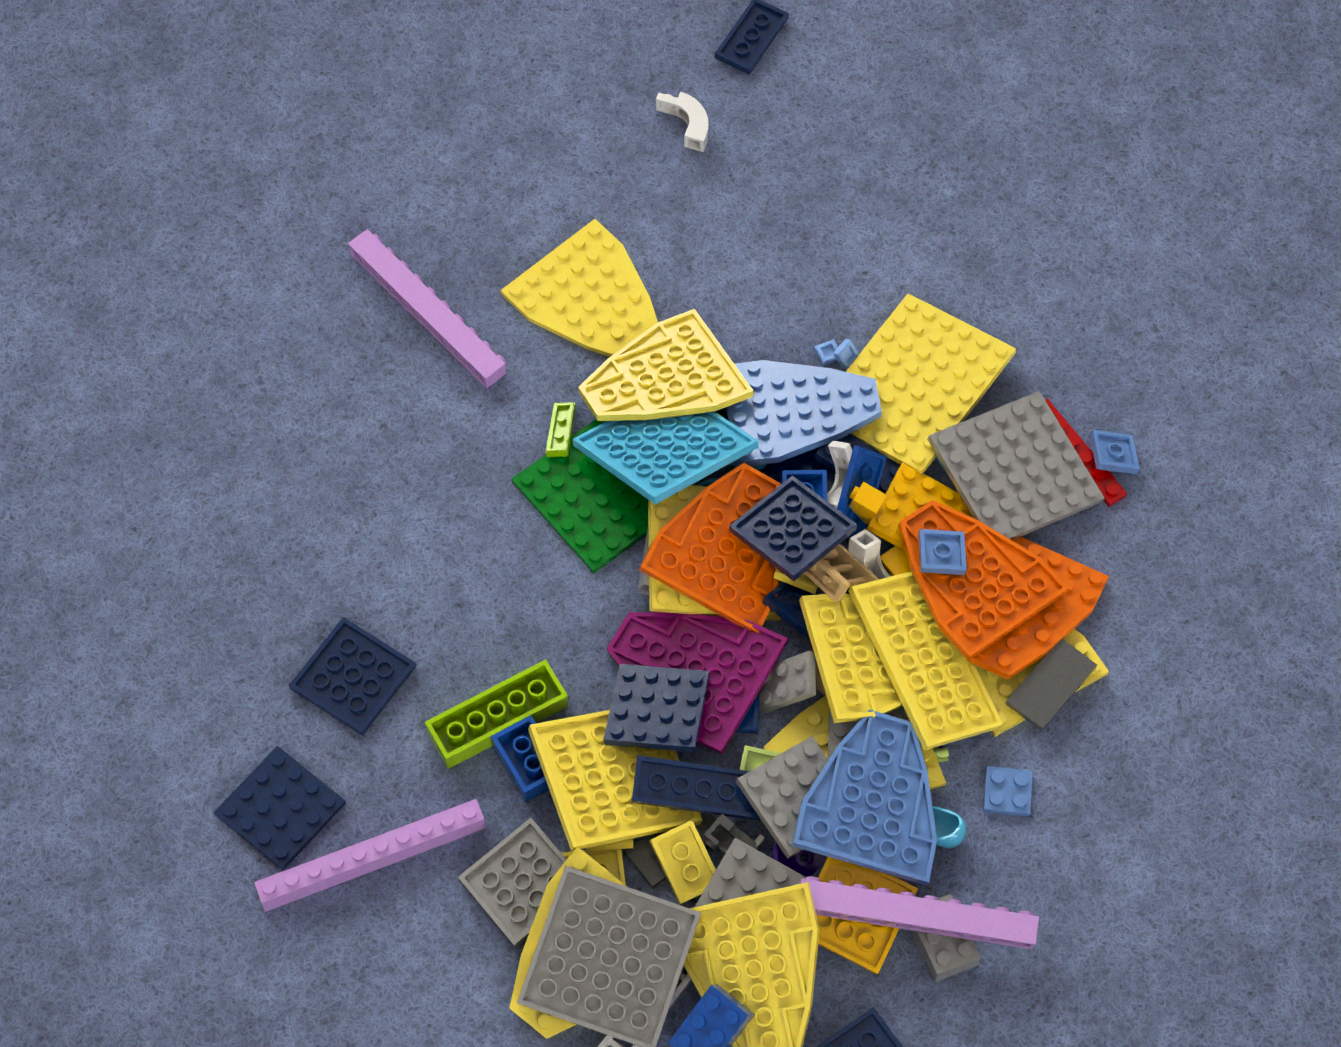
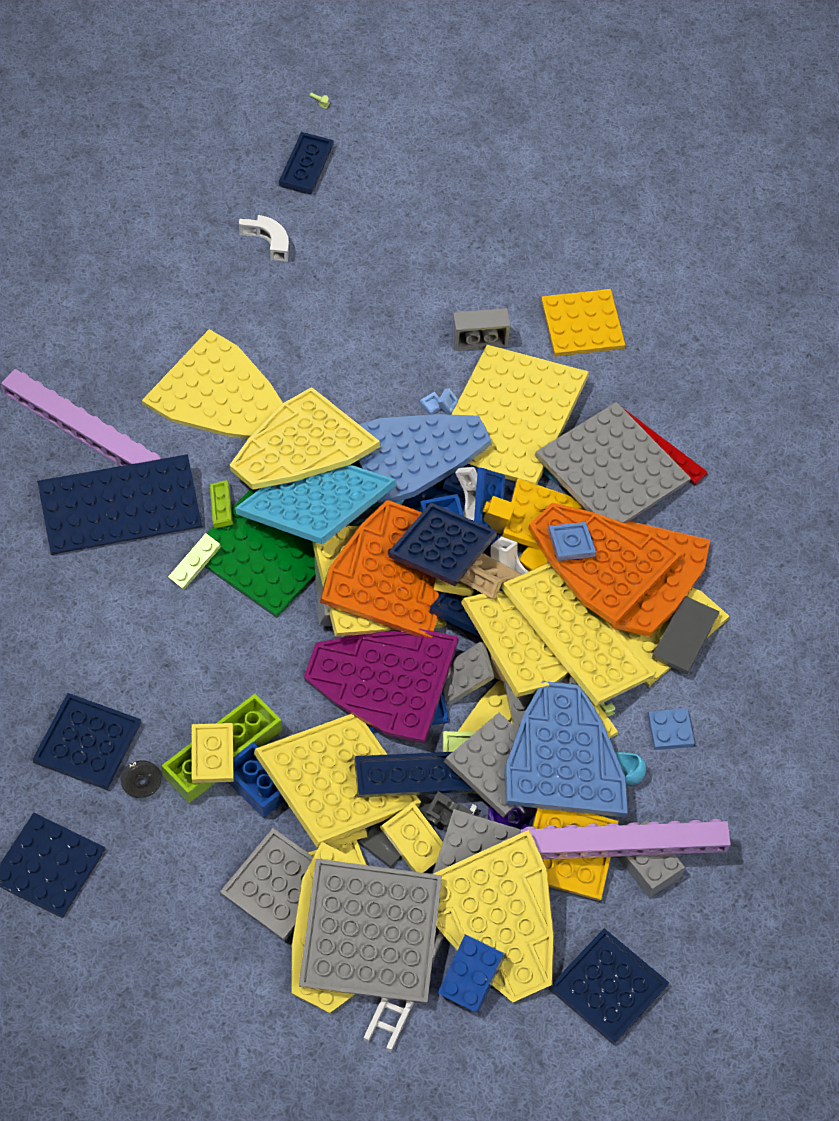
camera: 15 degrees left, 5 degrees down
lavender brick [254,799,486,912] -> none
dark blue plate [603,664,710,752] -> none
medium blue plate [1090,430,1140,474] -> none
none -> dark blue plate [37,454,202,555]
none -> clear smoke dish [121,760,162,798]
none -> yellowish green plate [168,533,222,590]
none -> light yellow plate [192,723,234,783]
none -> light grey brick [452,308,510,351]
none -> yellow plate [541,289,625,357]

